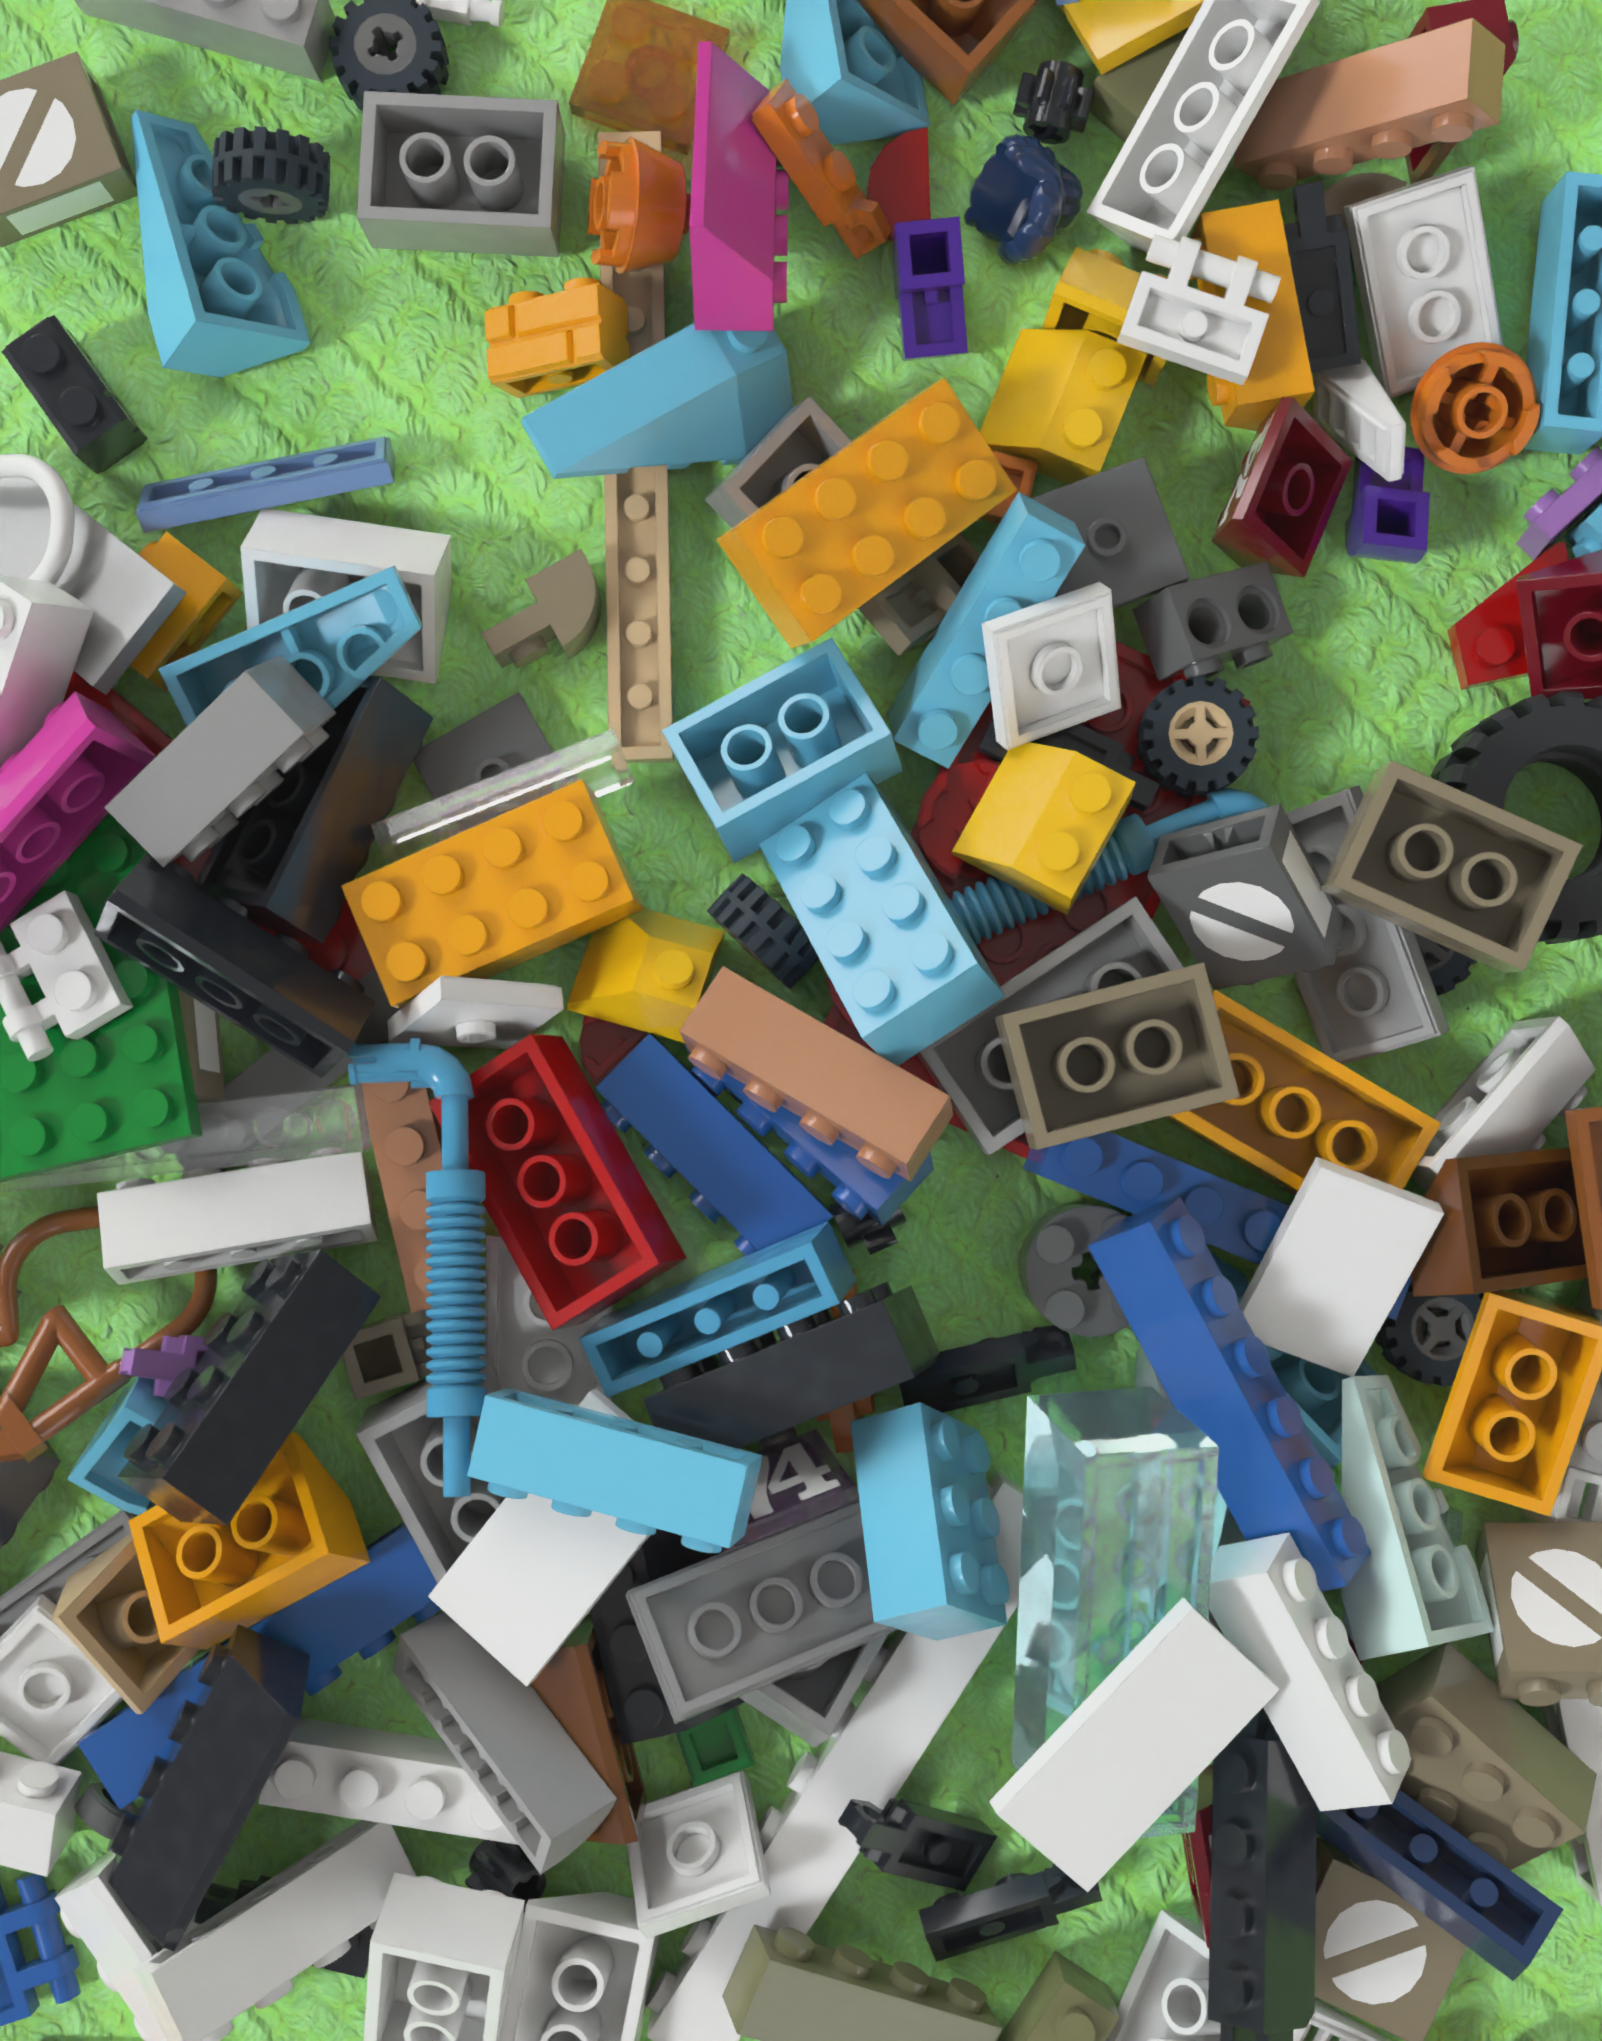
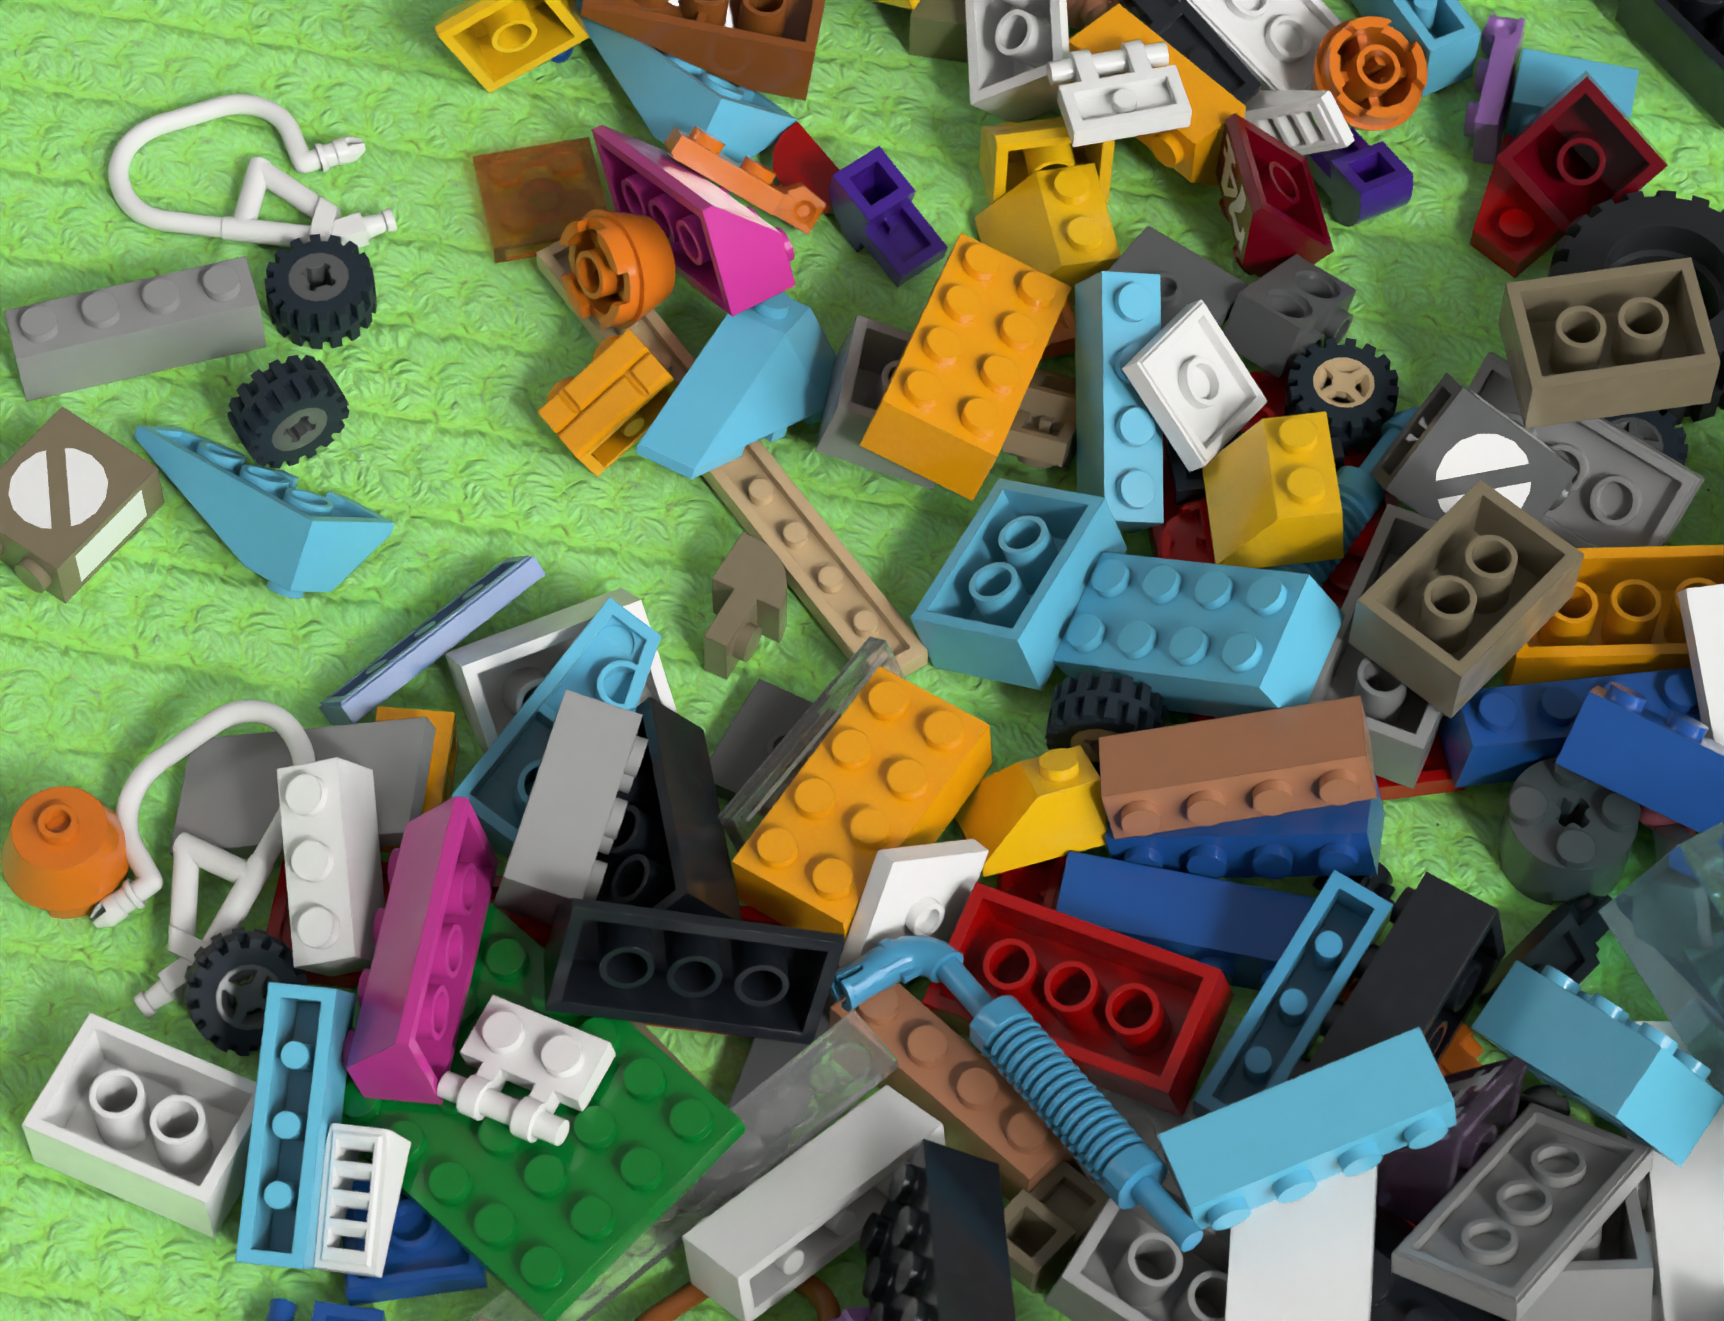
camera: 35 degrees left, 30 degrees down
black brick [2,315,148,474] -> none
light grey brick [357,91,566,257] -> none
dark blue hair [964,134,1083,265] -> none
black gear [1013,60,1095,145] -> none

